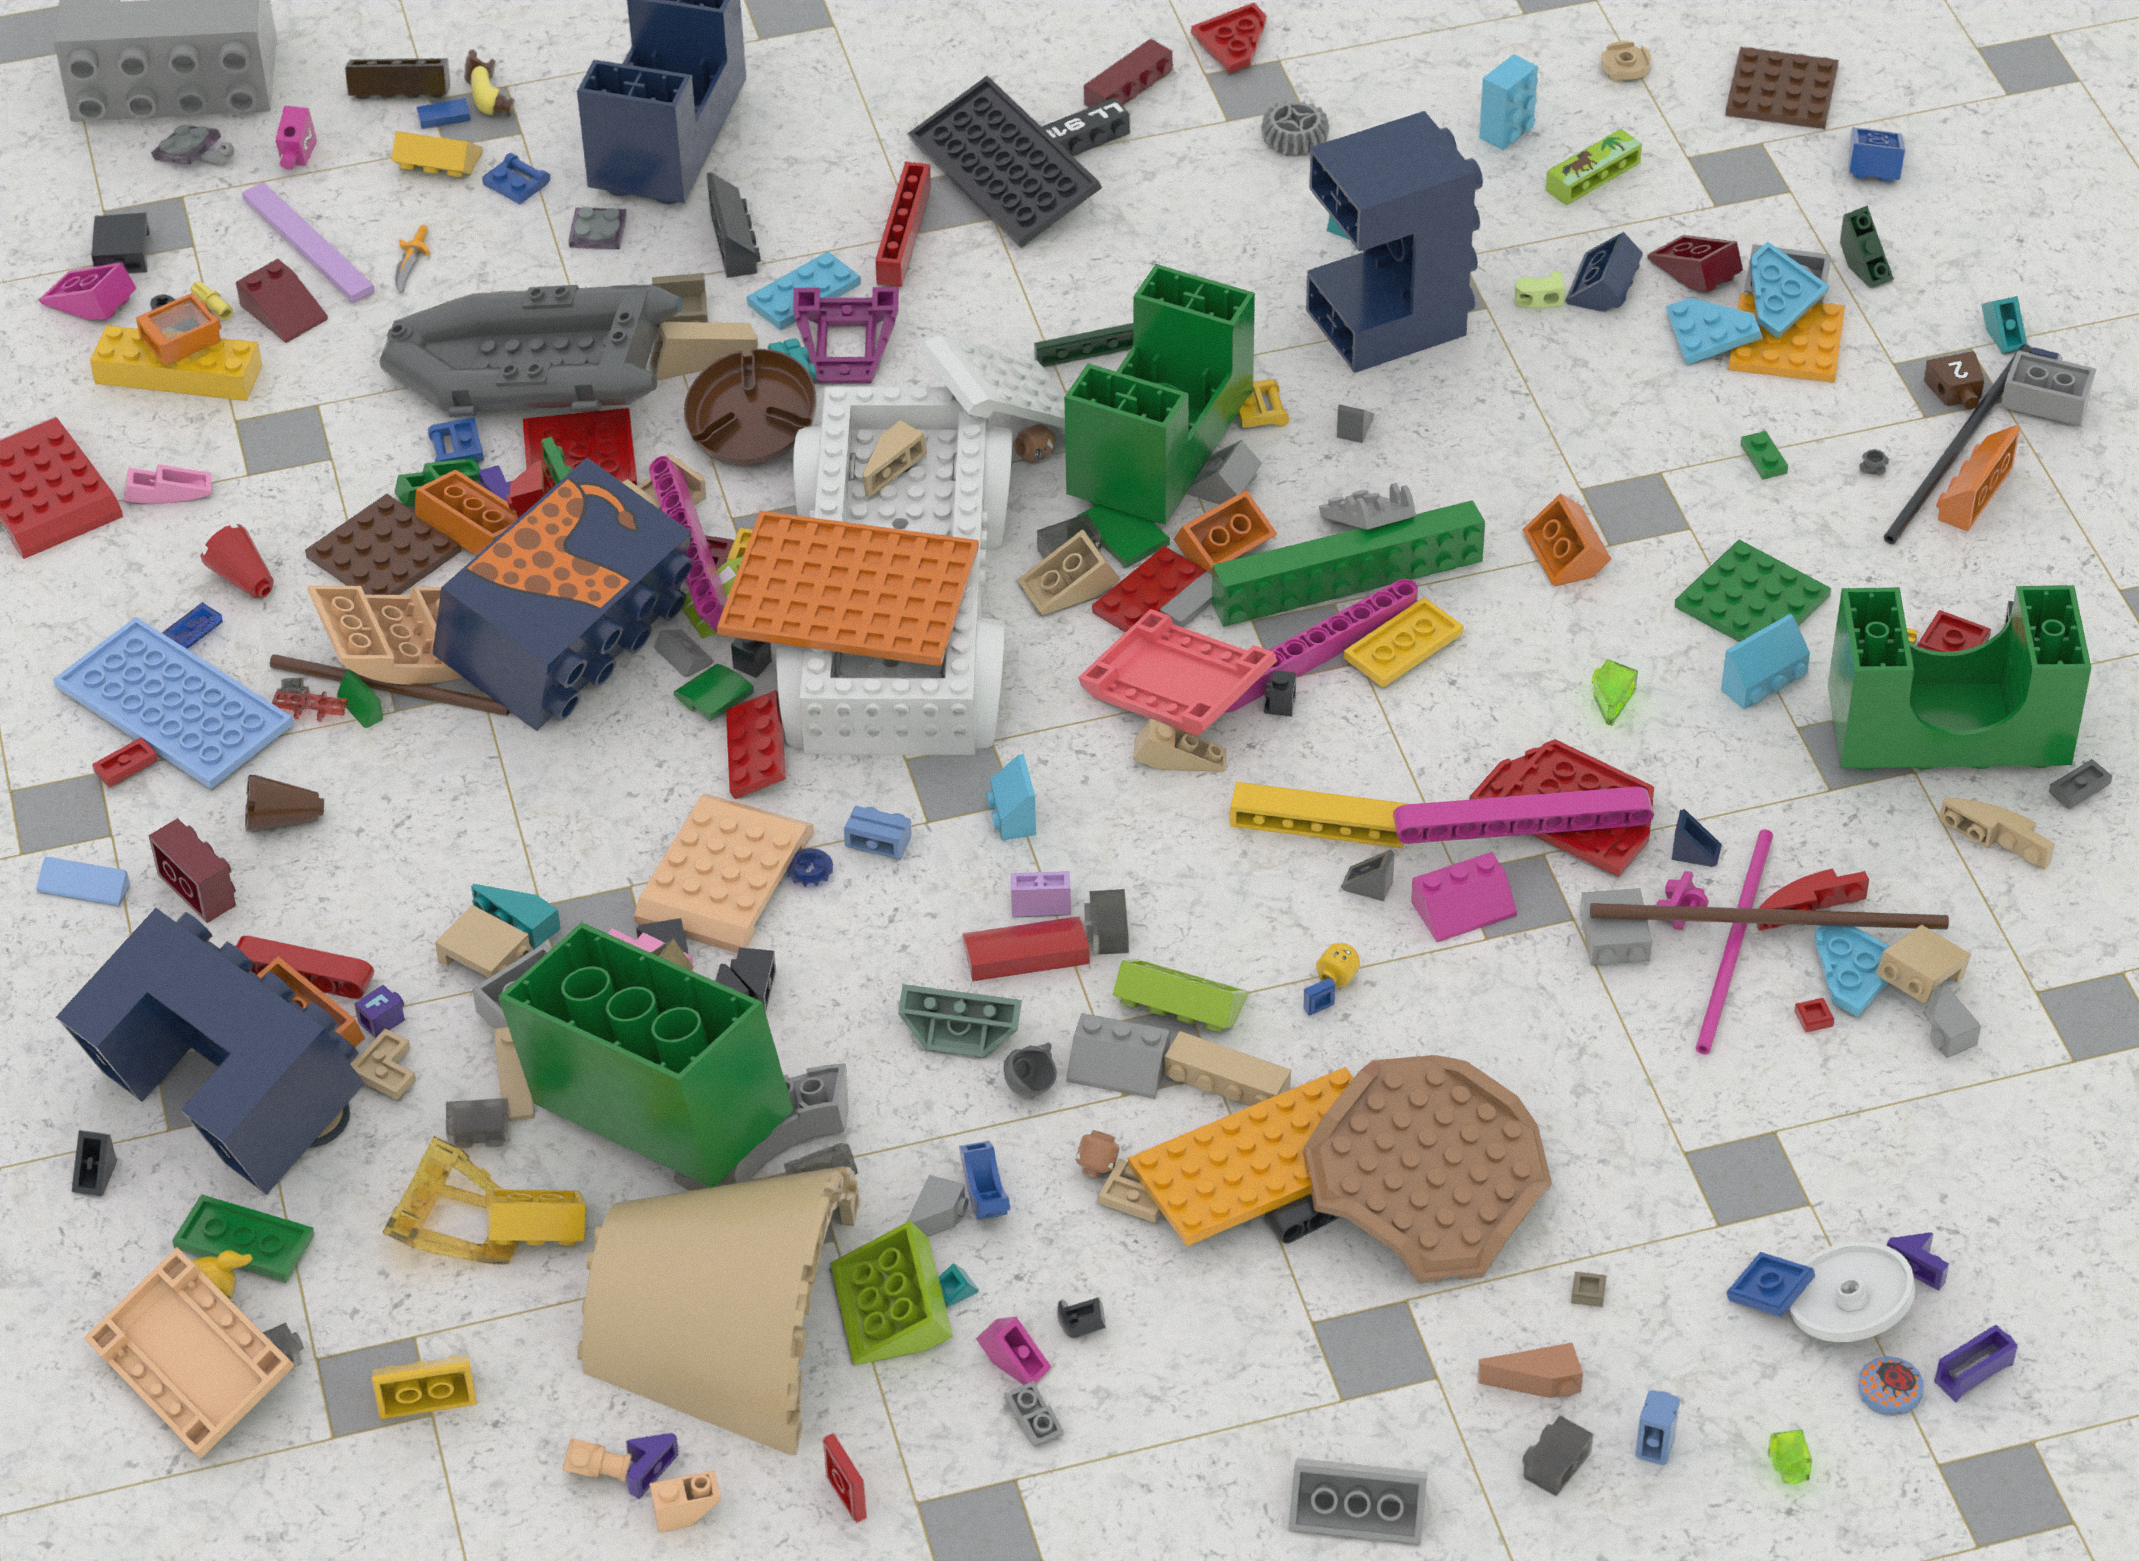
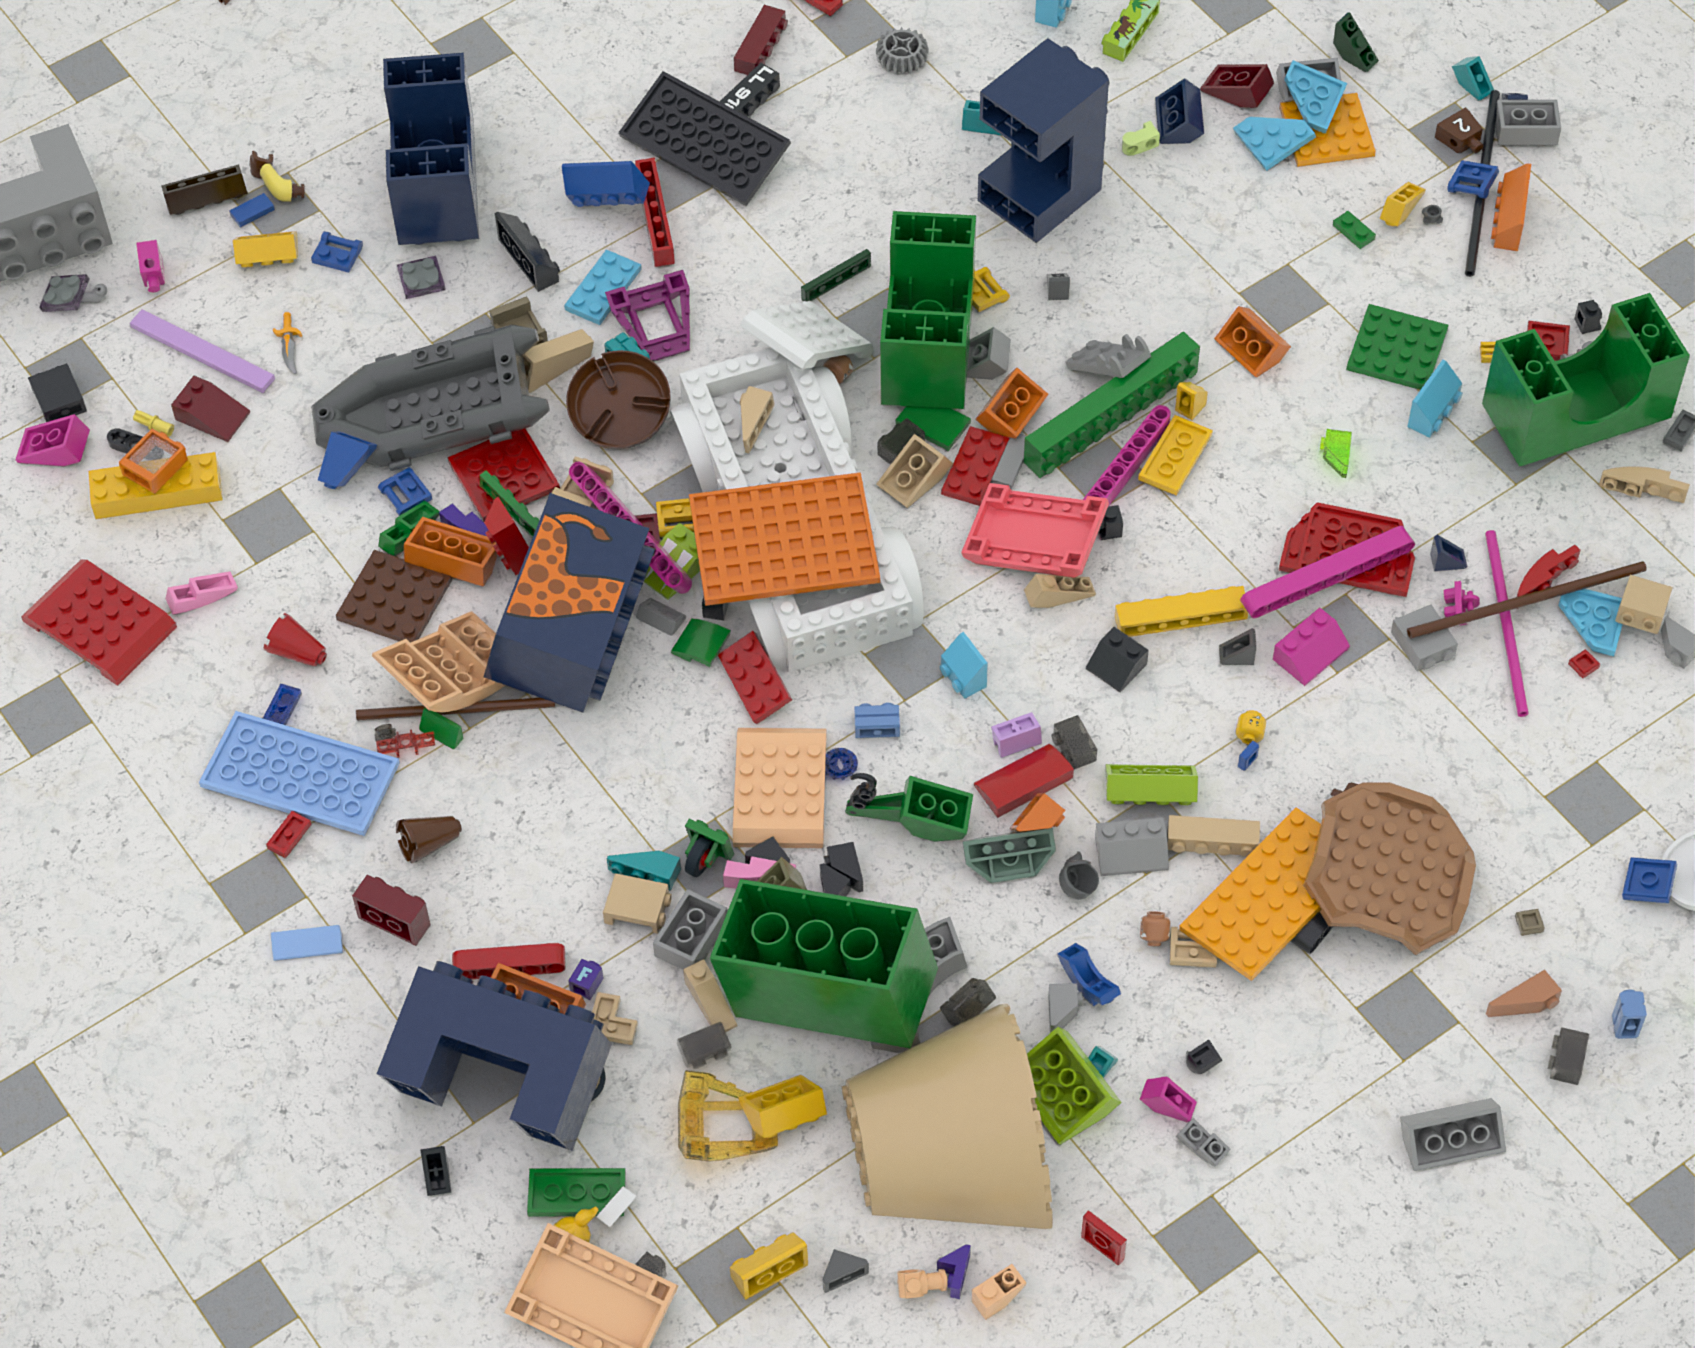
camera: 20 degrees left, 10 degrees up
none -> blue slope [318,431,377,489]
none -> blue slope [562,161,650,207]
none -> white sticker [596,1186,637,1227]
none -> green plate [685,818,734,878]
none -> dark grey slope [822,1249,869,1293]
none -> green slope [845,773,974,842]
none -> orange slope [1009,793,1066,832]
none -> black slope [1086,627,1149,692]
none -> yellow slope [1175,382,1208,420]
none -> yellow slope [1380,182,1426,227]
none -> blue plate [1447,160,1499,199]

